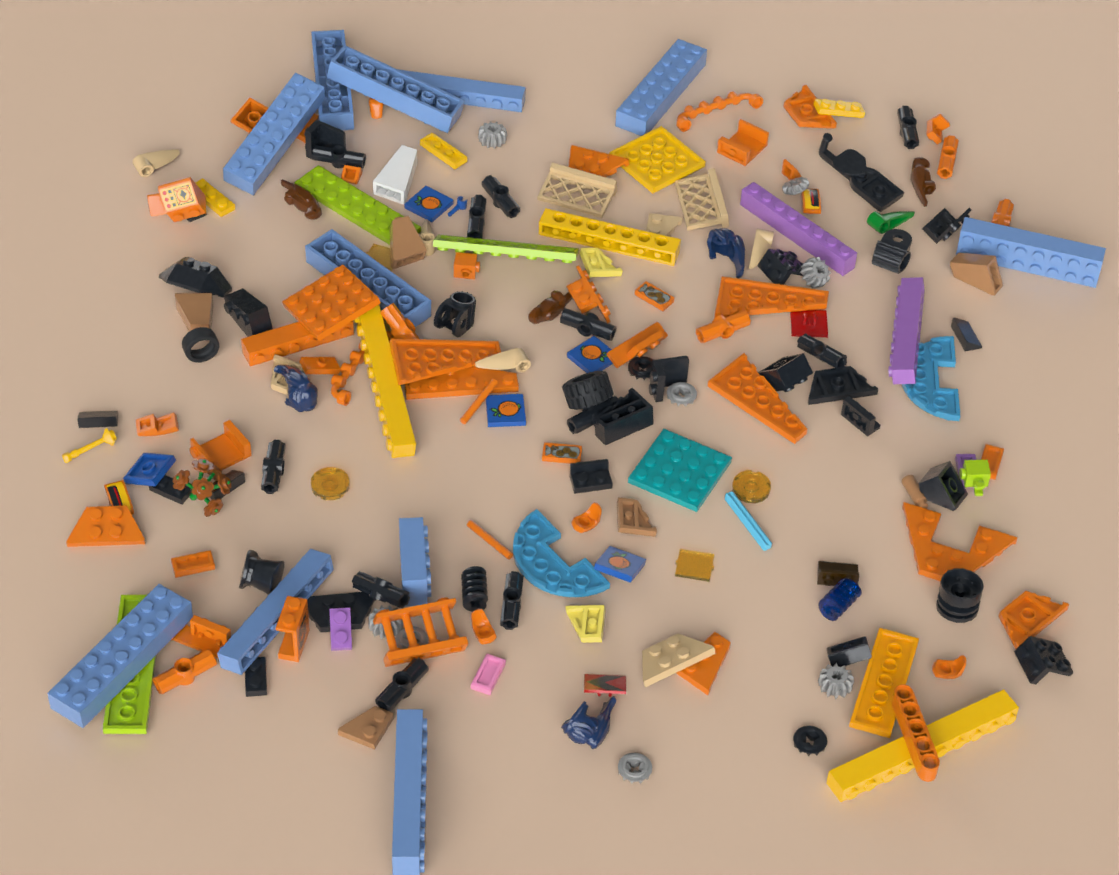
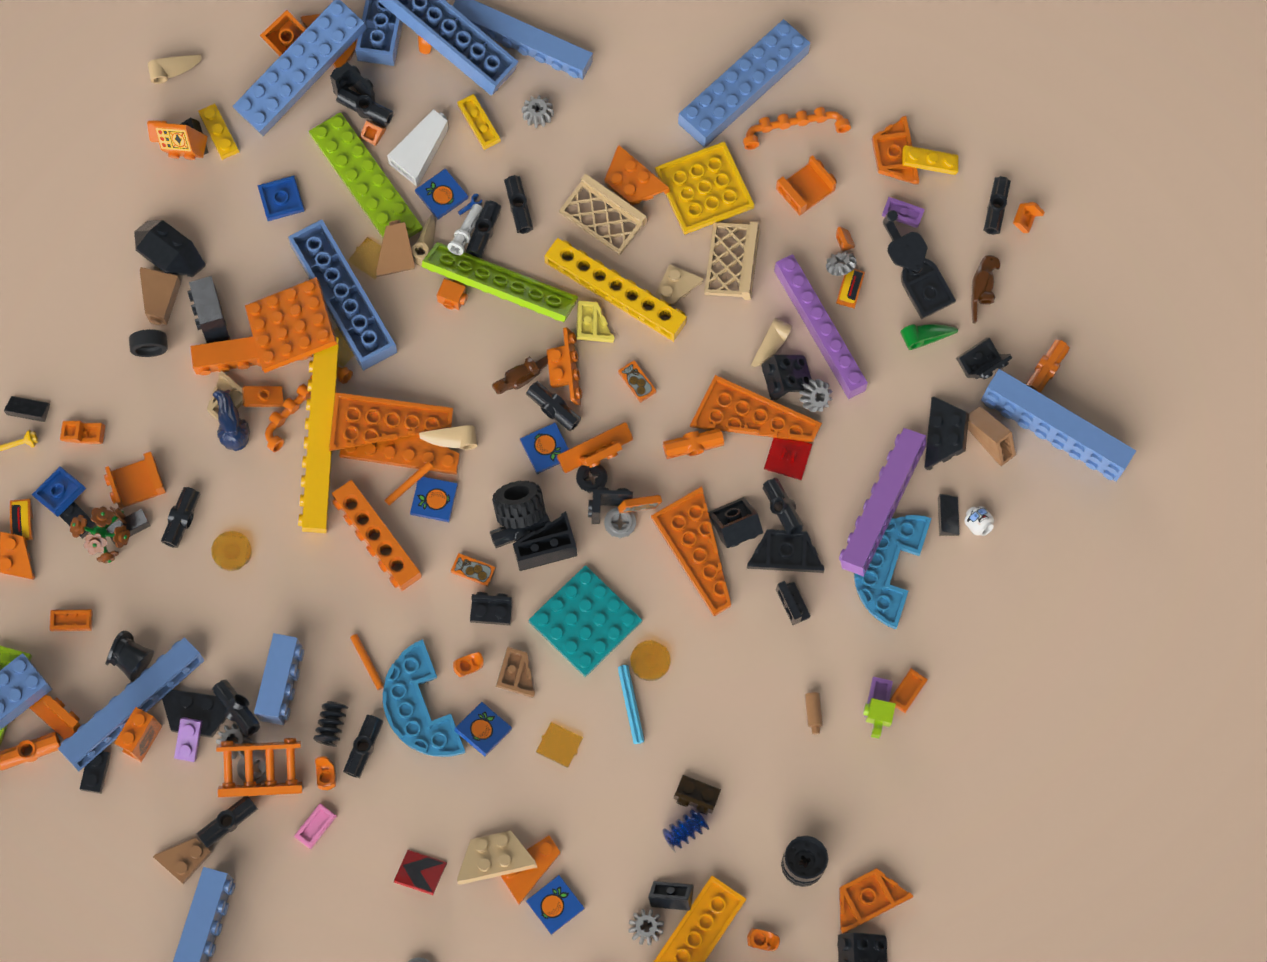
camera: 15 degrees right, 25 degrees up
reddish brown animal [281,179,322,220] -> none
orange piece [380,303,420,339] -> none
black piece [434,291,476,337] -> none
dark blue hair [561,696,616,749] -> none
light yellow wing [565,605,605,643] -> none
dark blue hair [707,228,745,278] -> none
black piece [872,229,912,274] -> none
orange wing [902,502,1018,581] -> none
black slope [918,461,968,511] -> none
orange piece [937,135,959,179] -> none
none -> blue tile [257,176,305,221]
none -> orange brick [332,480,422,591]
none -> white pin [447,204,483,255]
none -> blue tile [526,875,585,935]
none -> orange tile [618,495,662,513]
none -> medium lavender plate [882,197,925,228]
none -> black wing [924,397,969,470]
none -> white head [964,506,994,536]

